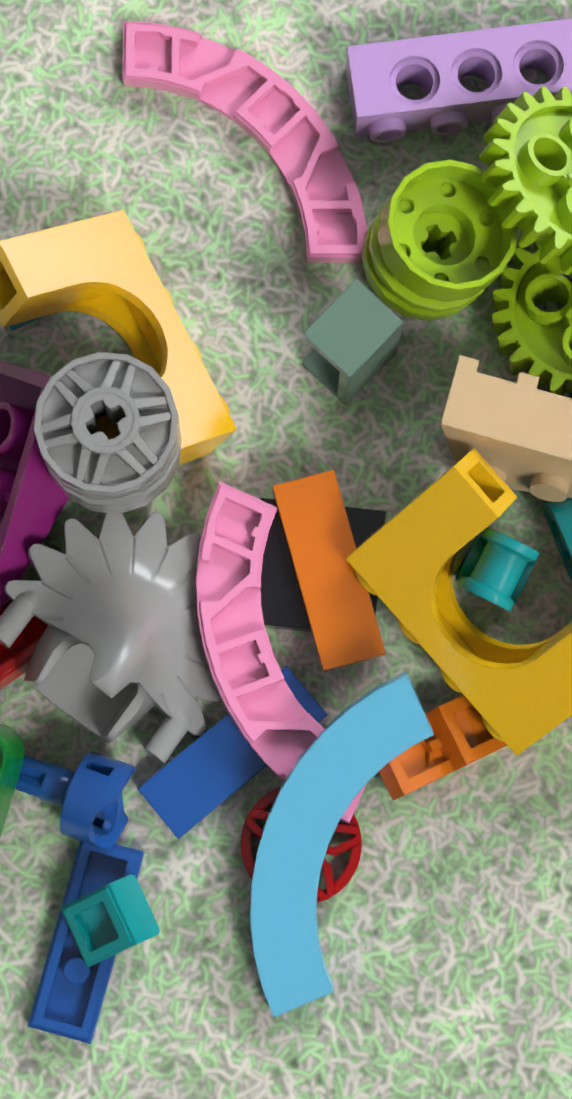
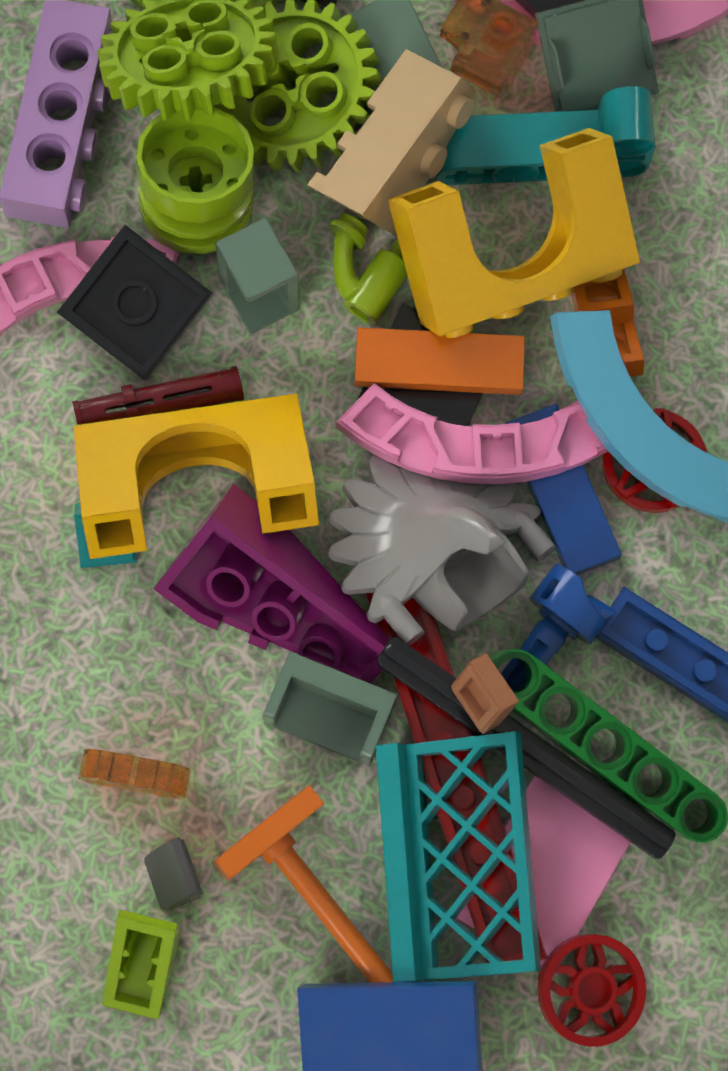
camera: 75 degrees left, 5 degrees down
light grey wheel [34,352,182,514] -> none
teal slope [60,874,160,968] -> none
teal piece [454,527,540,612] -> none
none -> black tile [57,225,214,381]
none -> dark red pin [72,366,244,425]
none -> lime plant [328,213,408,325]

